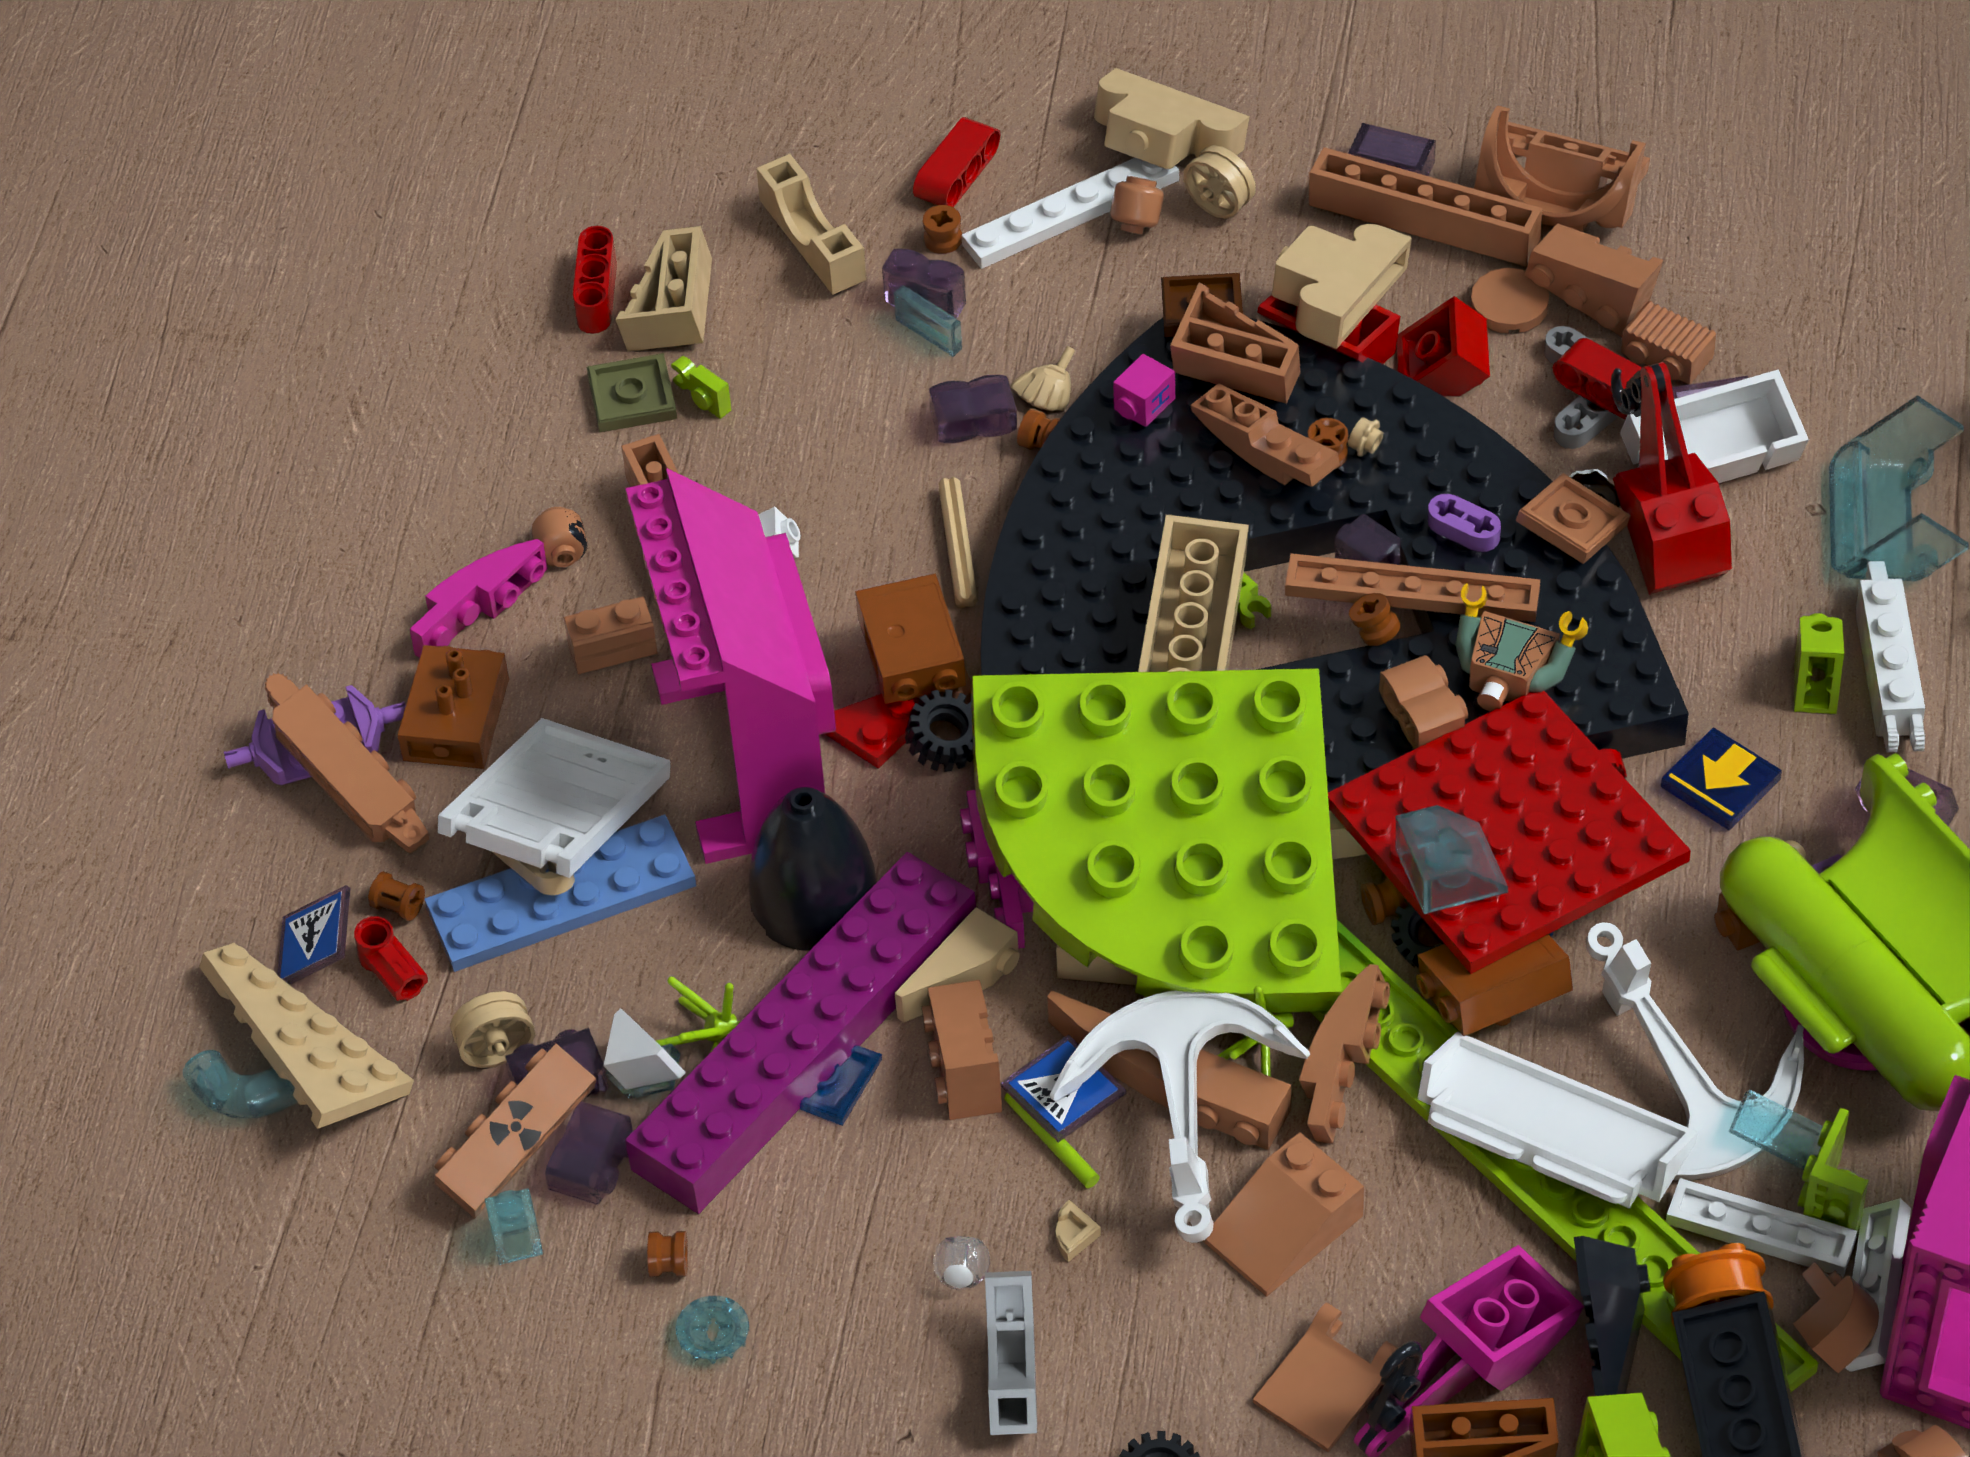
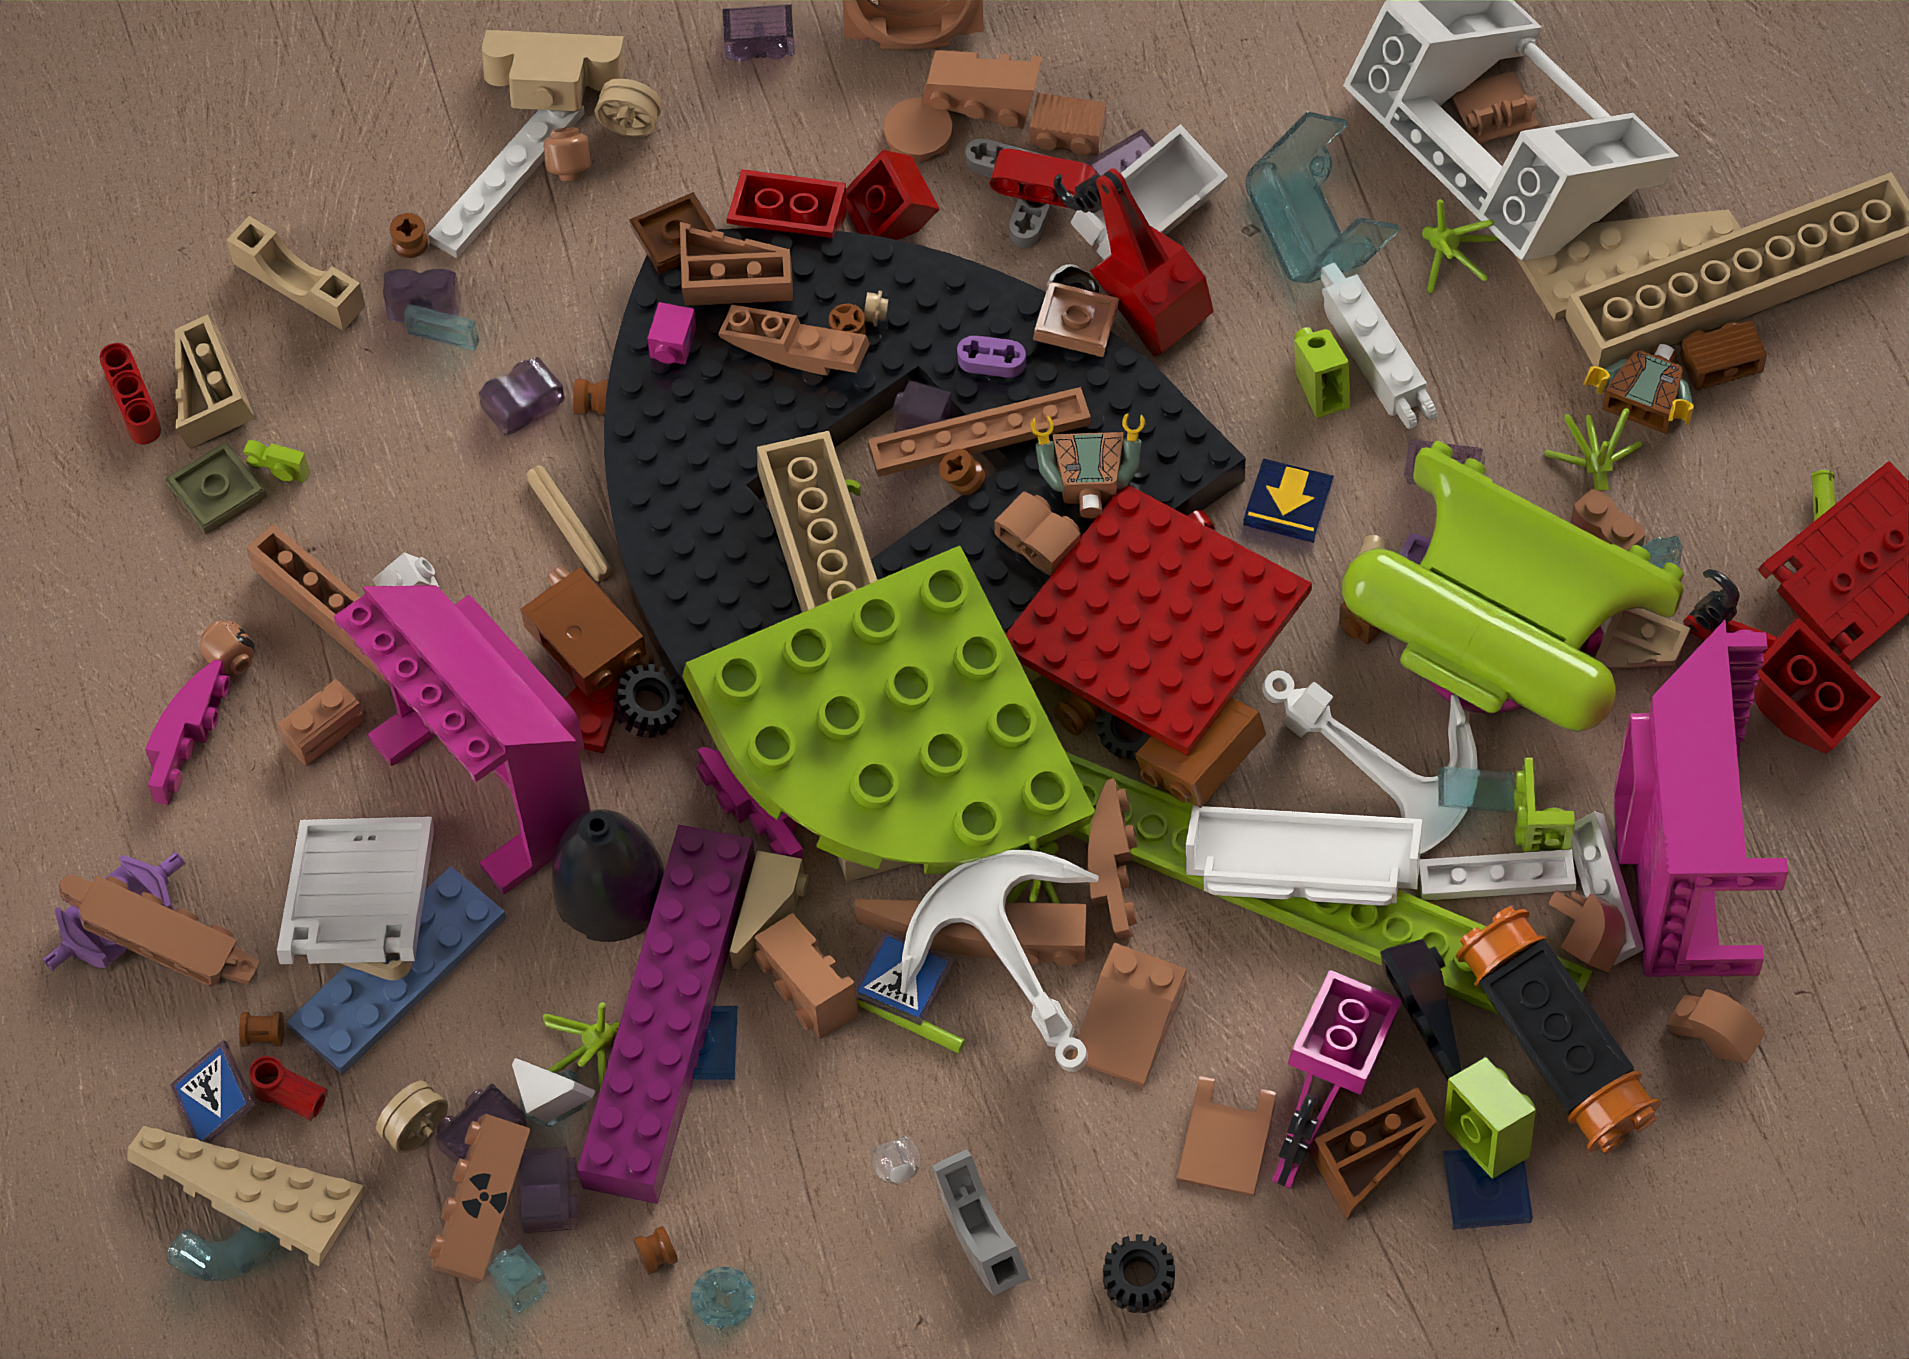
camera: 25 degrees left, 10 degrees up
dark orange piece [397,645,509,769] -> none
red beam [913,117,1001,207] -> none
tan piece [1011,346,1075,411] -> none
tan tile [1055,1200,1101,1262] -> none
tan brick [1272,224,1412,349] -> none
nougat brick [1309,147,1542,267] -> none
clear light blue slope [1396,805,1508,914] -> none

